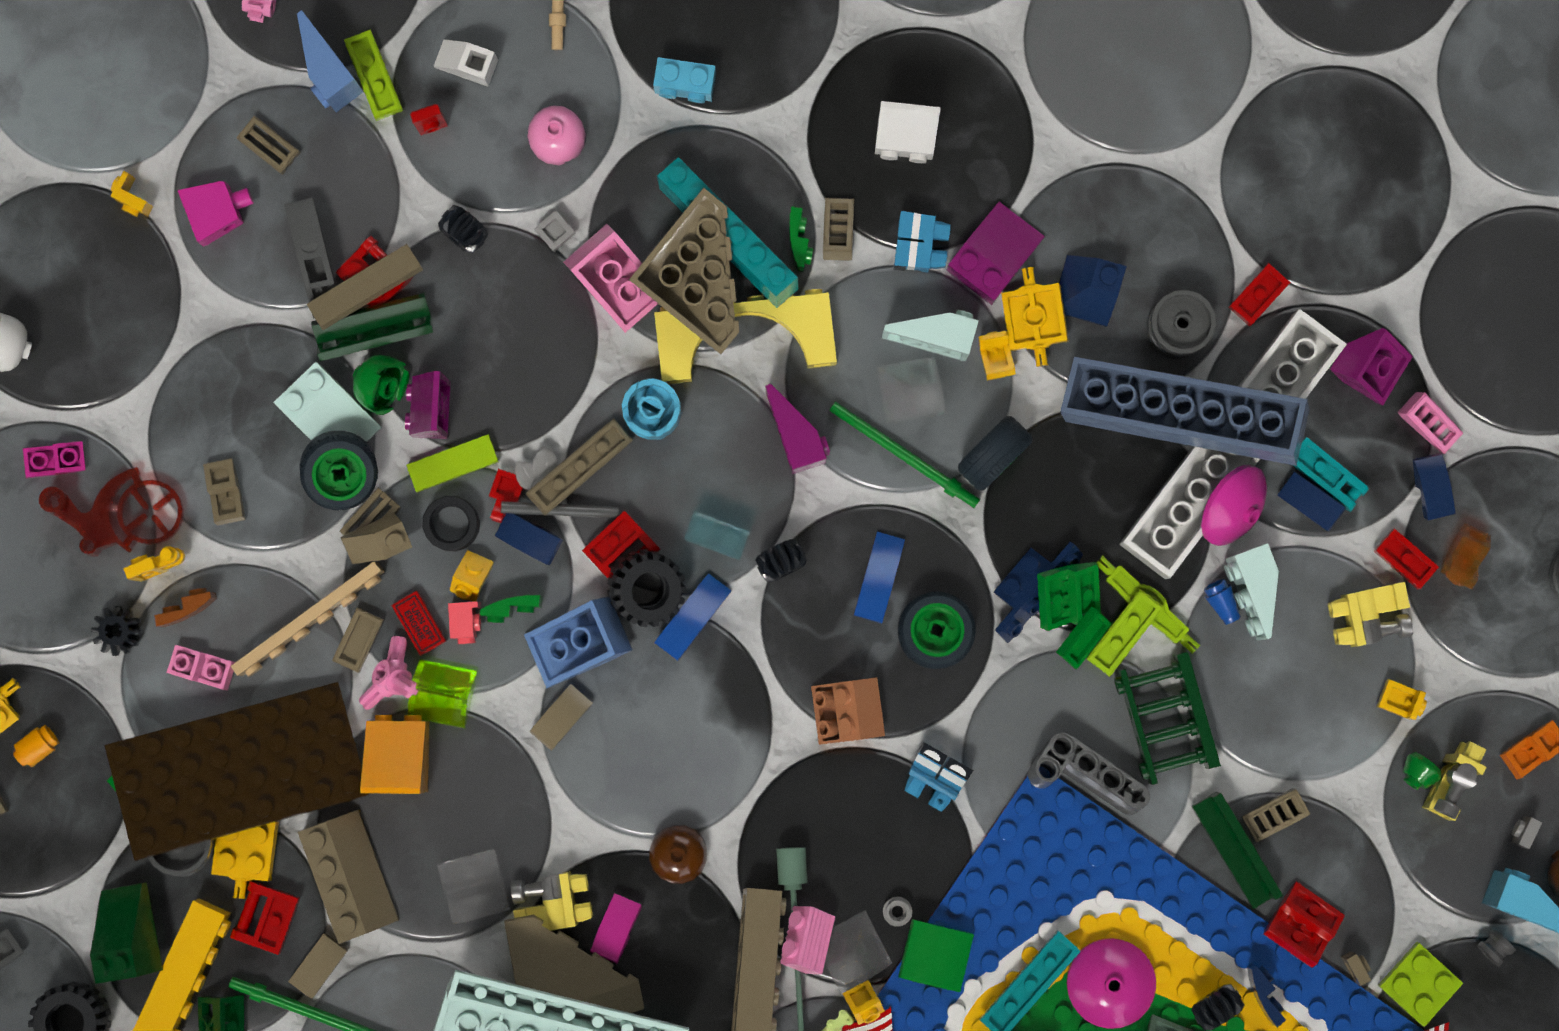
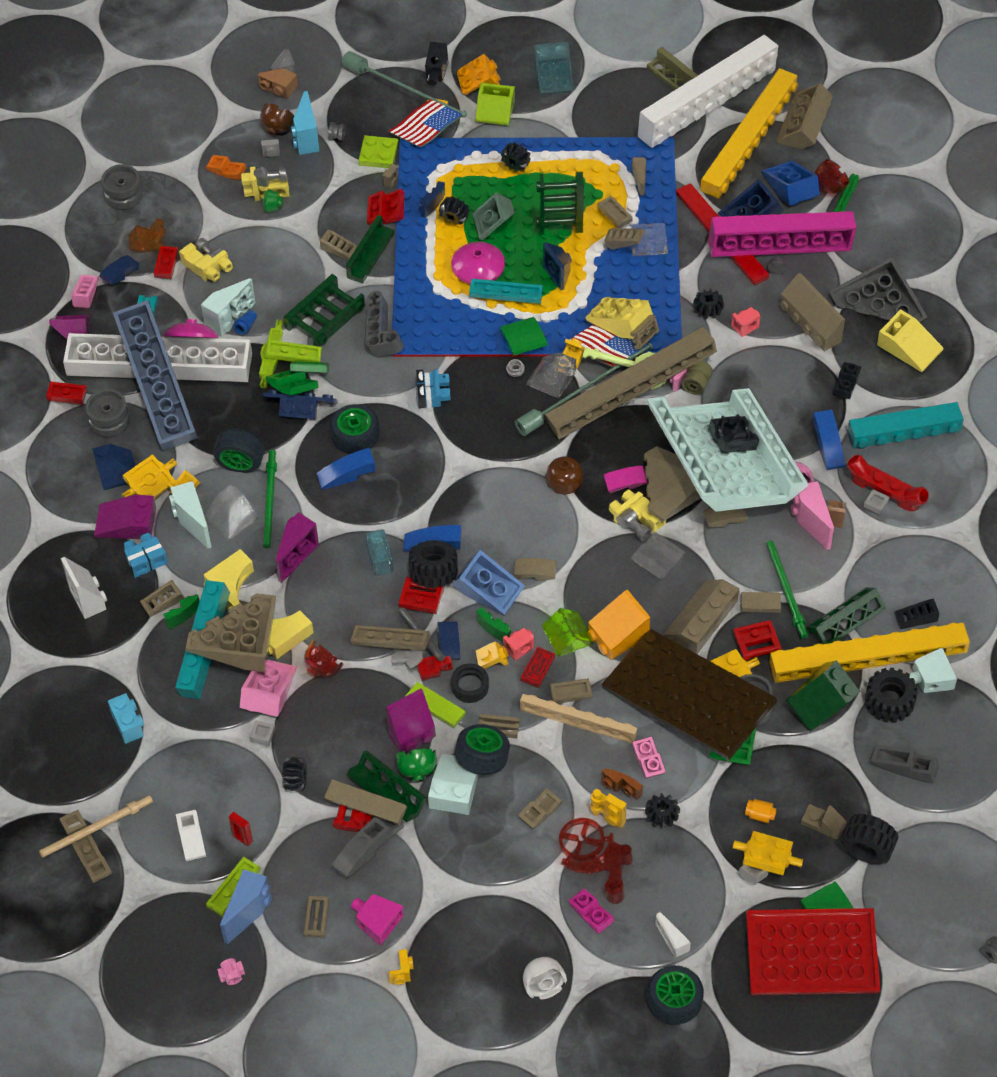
camera: 125 degrees left, 30 degrees down
dark tan slope [340,513,412,564] -> none
bright pink bush [359,636,418,710] -> none
bright pink cylinder [527,105,586,165] -> none
medium azure brick [622,378,682,440] -> none
black gear [755,539,807,582] -> none
bright pink brick [780,906,835,975] -> none
nougat slope [811,677,885,745] -> none
dark blue slope [1277,472,1346,532] -> none
yellow bracket [1376,679,1427,720] -> none
none -> clear red cylinder [304,640,344,677]

